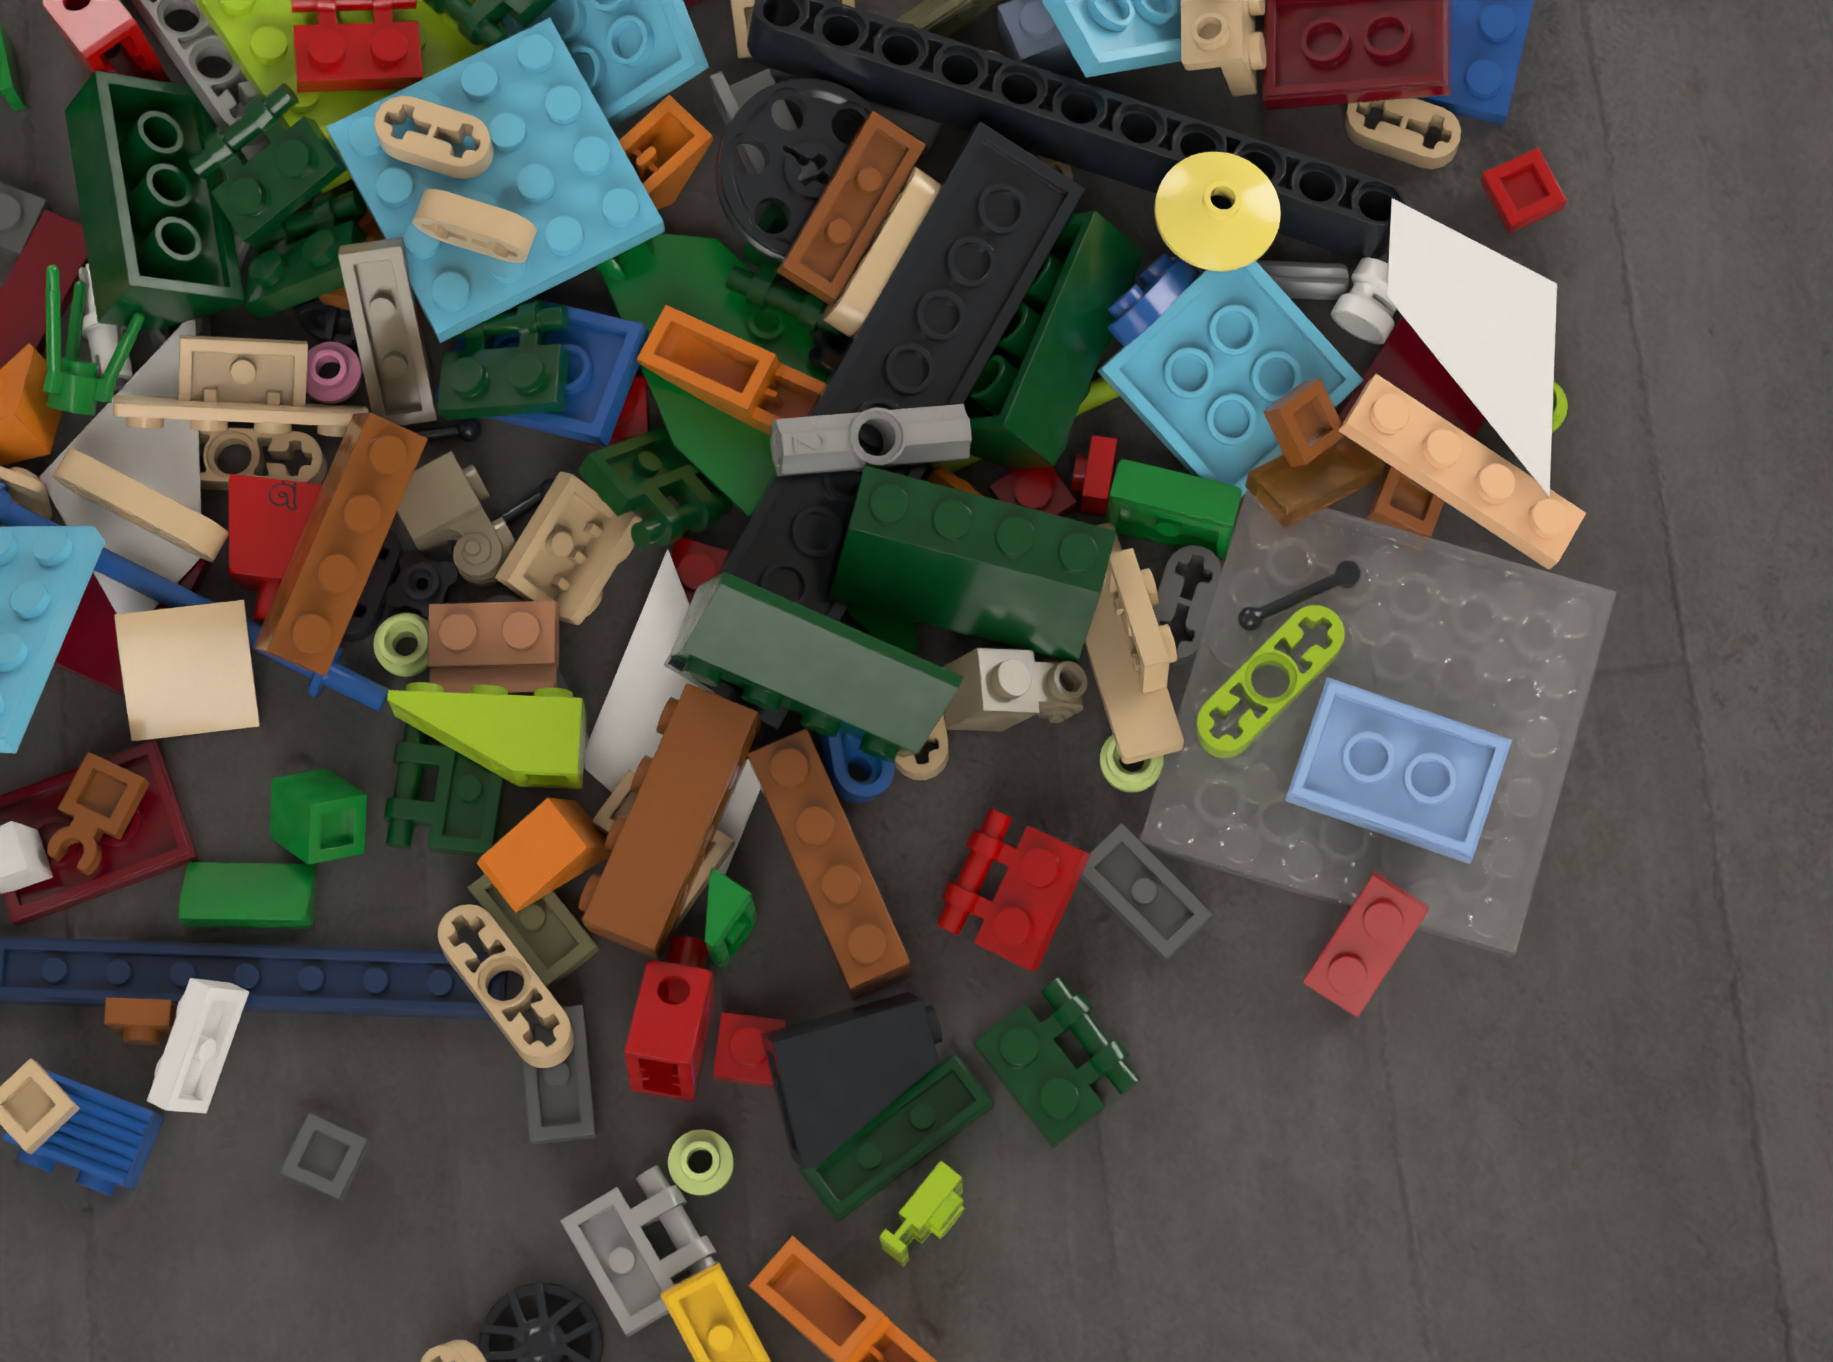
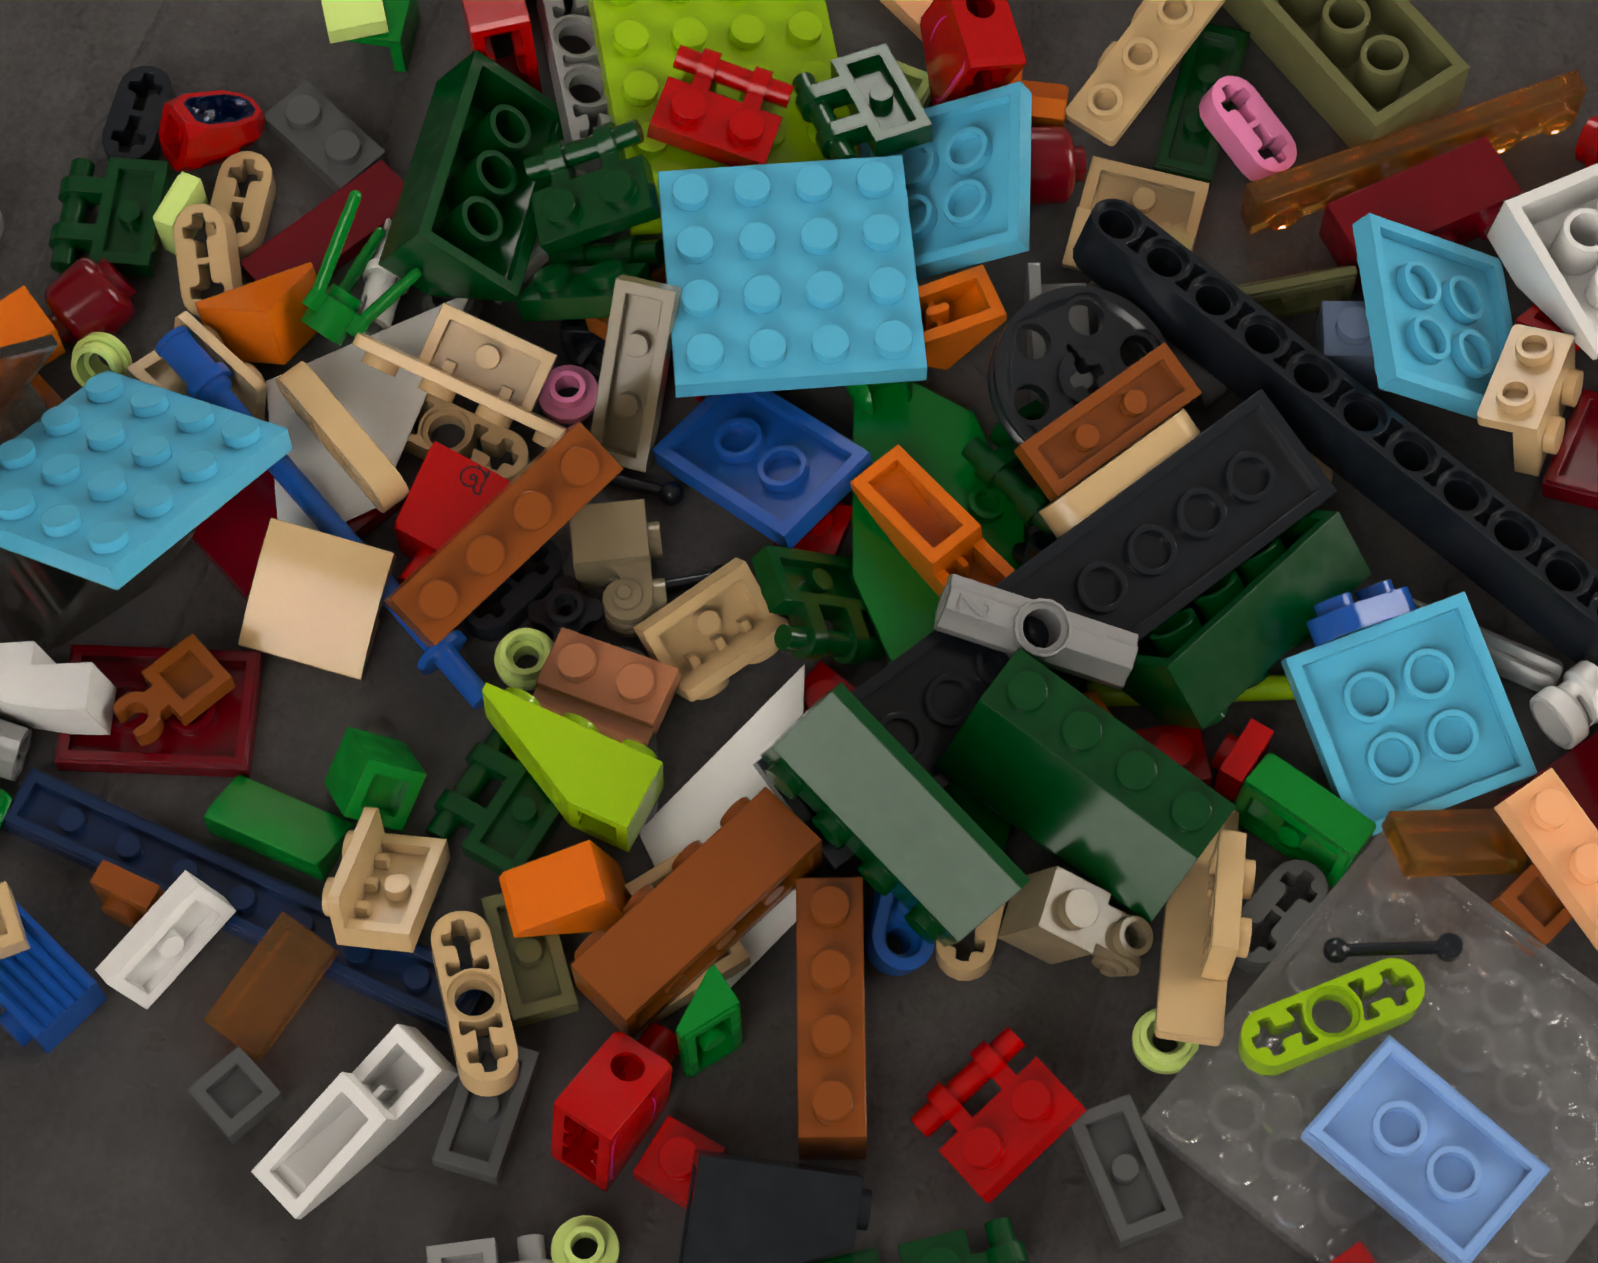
camera: 20 degrees right, 10 degrees down
tan beam [374,95,494,179] -> none
tan beam [412,189,537,263] -> none
dark green plate [437,300,569,420] -> none
light yellow dish [1154,152,1281,272] -> none
dark orange plate [1263,379,1345,467] -> none
none -> clear orange tile [204,911,340,1060]
none -> white slope [251,1024,459,1219]
none -> tan bracket [322,807,451,953]

